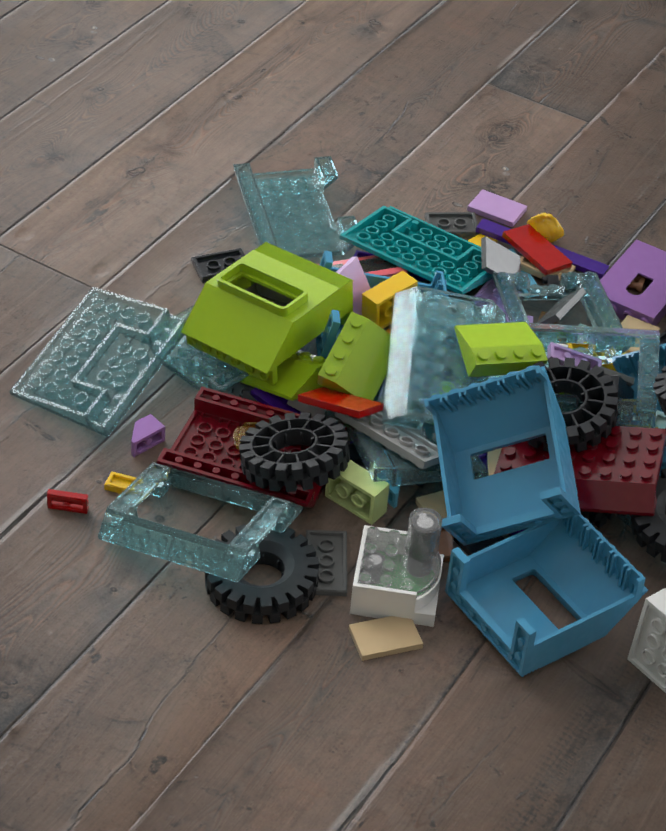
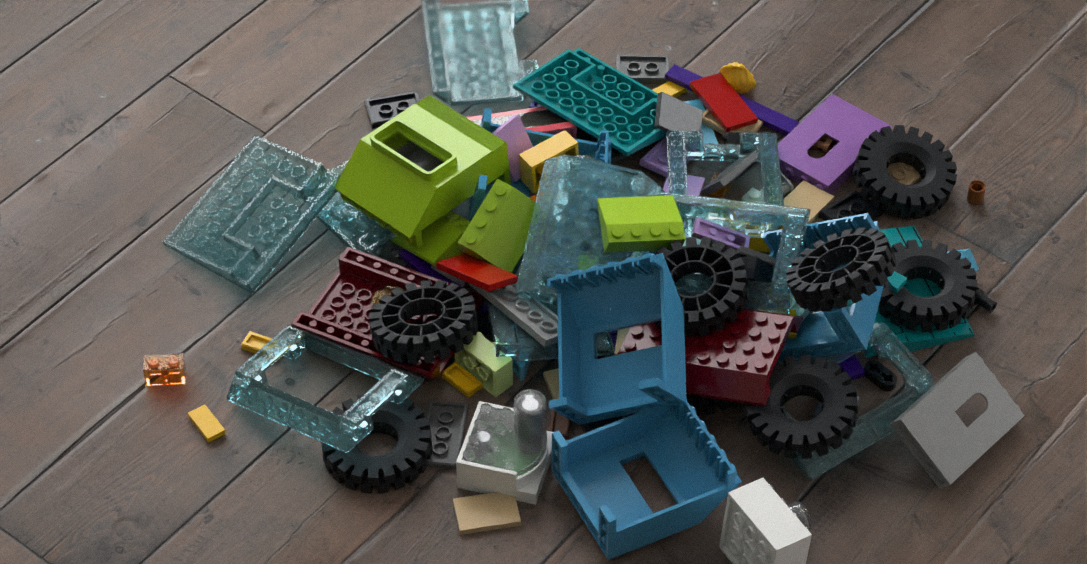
camera: 10 degrees right, 5 degrees up
red tile [47,489,89,514] -> none
medium lavender slope [131,414,165,457] -> none
lavender tile [467,189,527,227] -> none
none -> clear orange brick [143,353,186,386]
none -> yellow tile [188,404,226,443]
none -> yellow tile [441,362,483,398]

